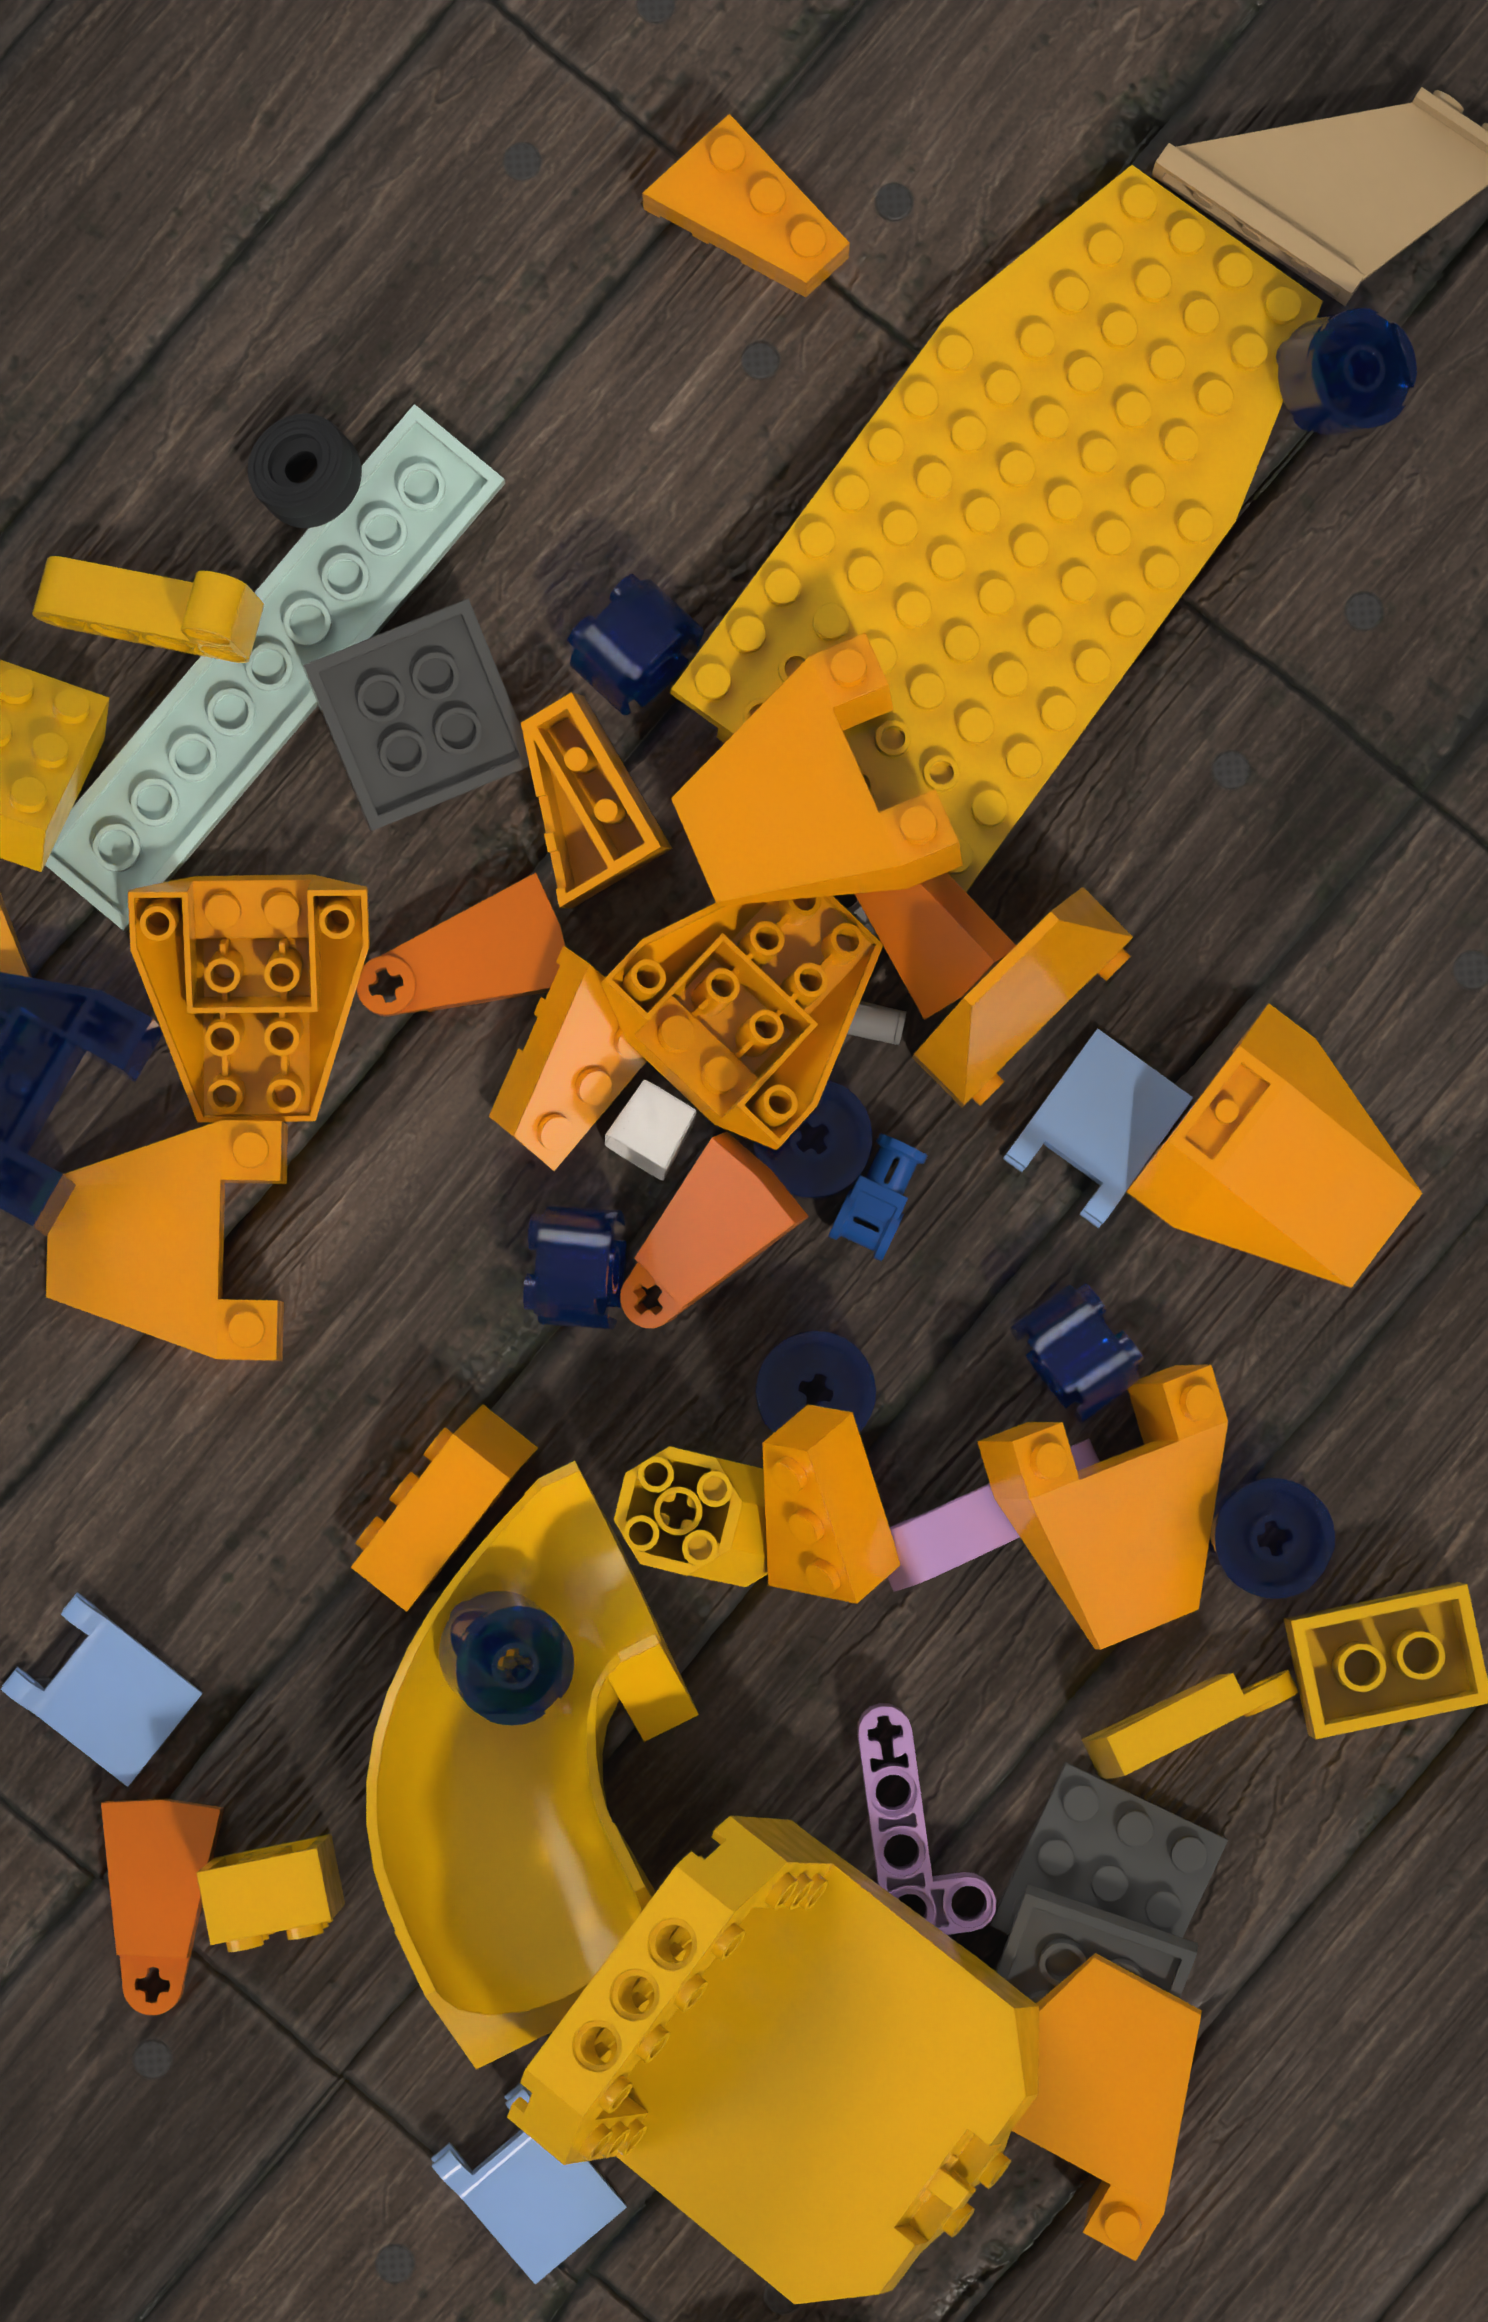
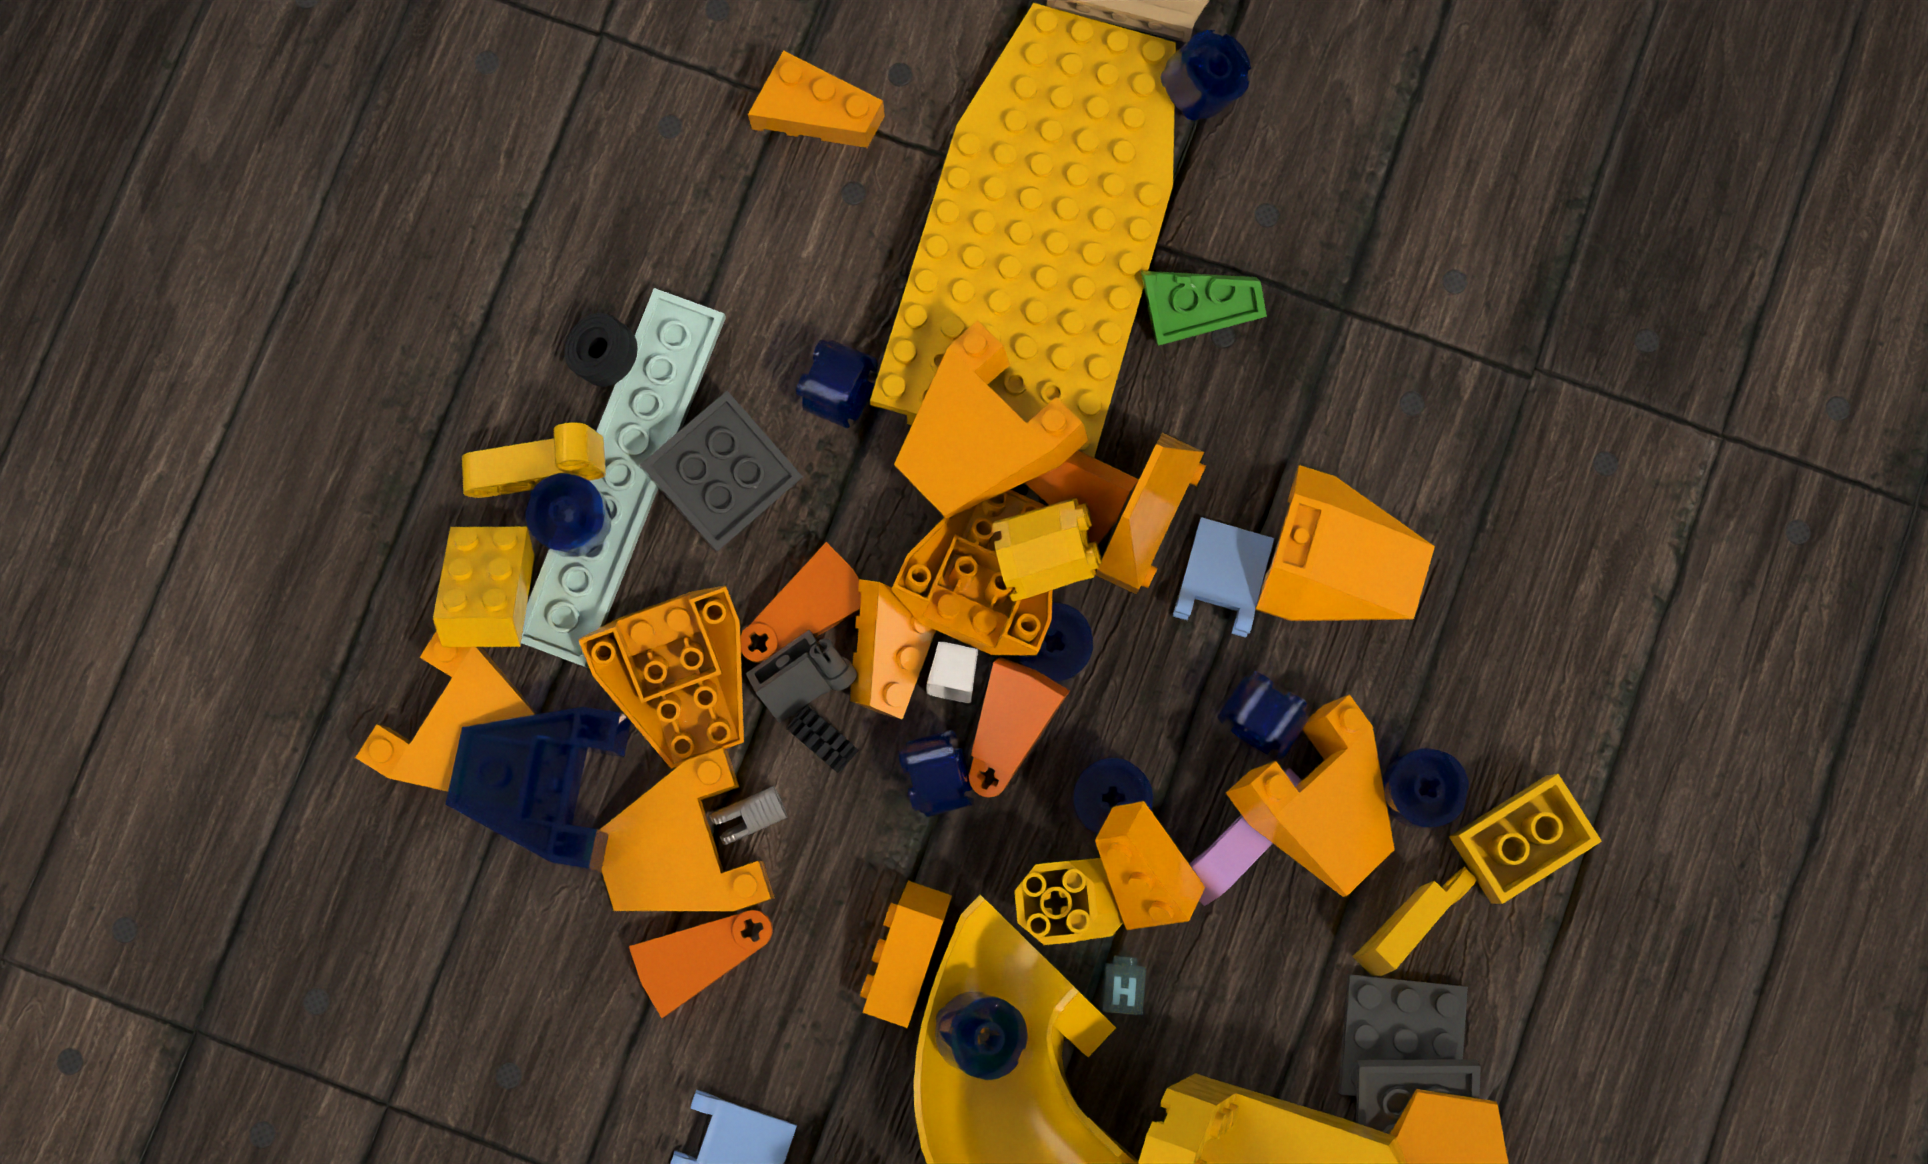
camera: 20 degrees left, 5 degrees down
light orange wedge [521,692,672,909] -> none
blue connector [828,1133,928,1262] -> none
lavender beam [857,1703,996,1935] -> none
none -> clear blue brick [525,473,611,557]
none -> orange piece [629,910,773,1018]
none -> light grey hinge [709,786,788,845]
none -> dark grey hinge [746,630,857,724]
none -> black tyre [786,705,859,774]
none -> yellow brick [992,498,1102,602]
none -> clear light blue brick [1101,955,1146,1015]
none -> bright green wing [1141,271,1267,346]

